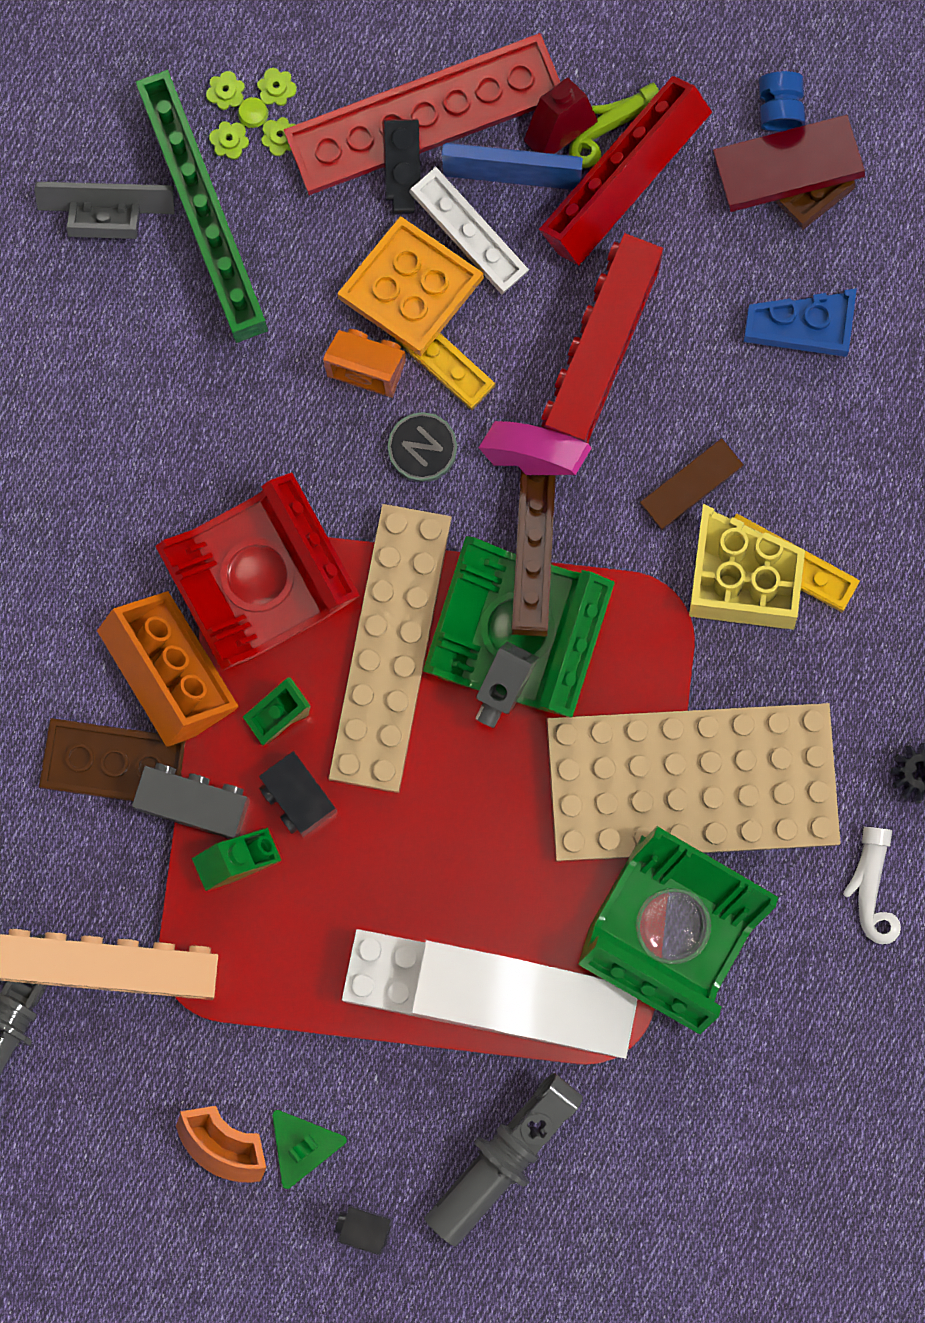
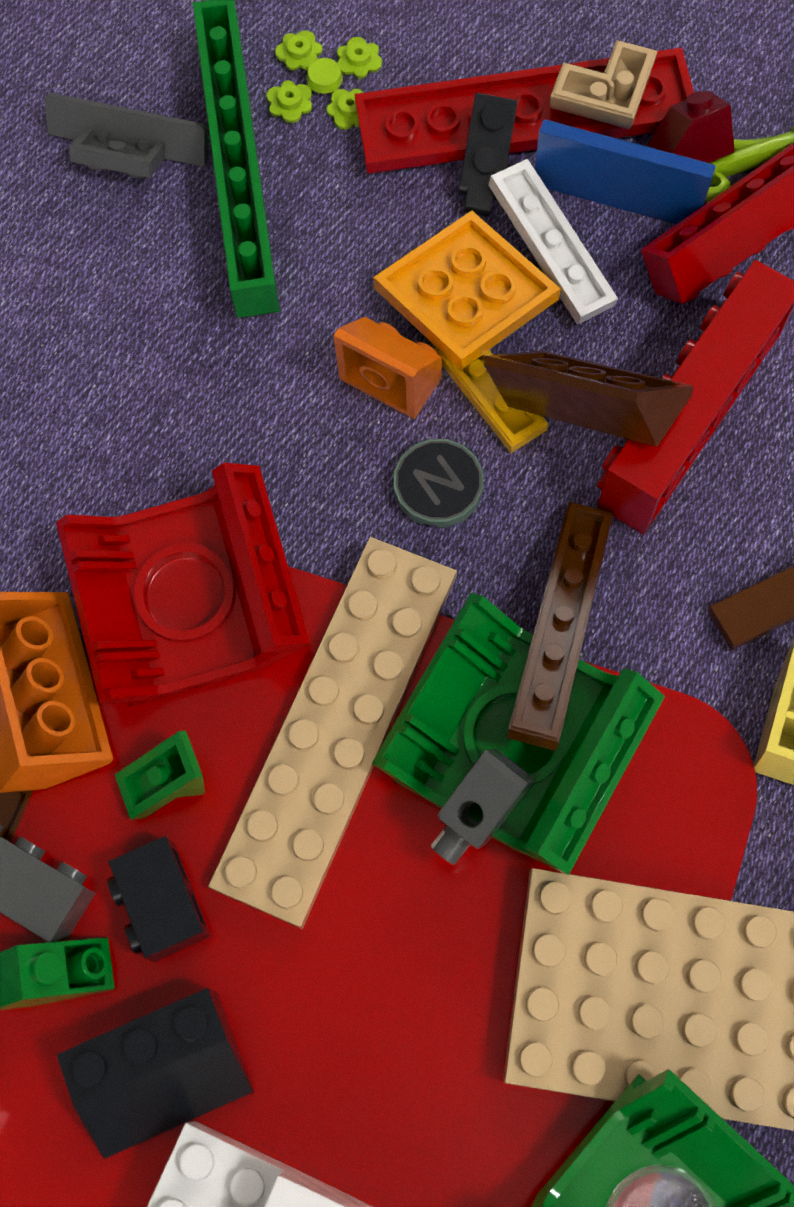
camera: 10 degrees right, 10 degrees down
dark pink slope [478,421,591,475] -> none
none -> black slope [56,988,254,1159]
none -> reddish brown slope [484,351,693,447]
none -> tan brick [550,40,657,129]

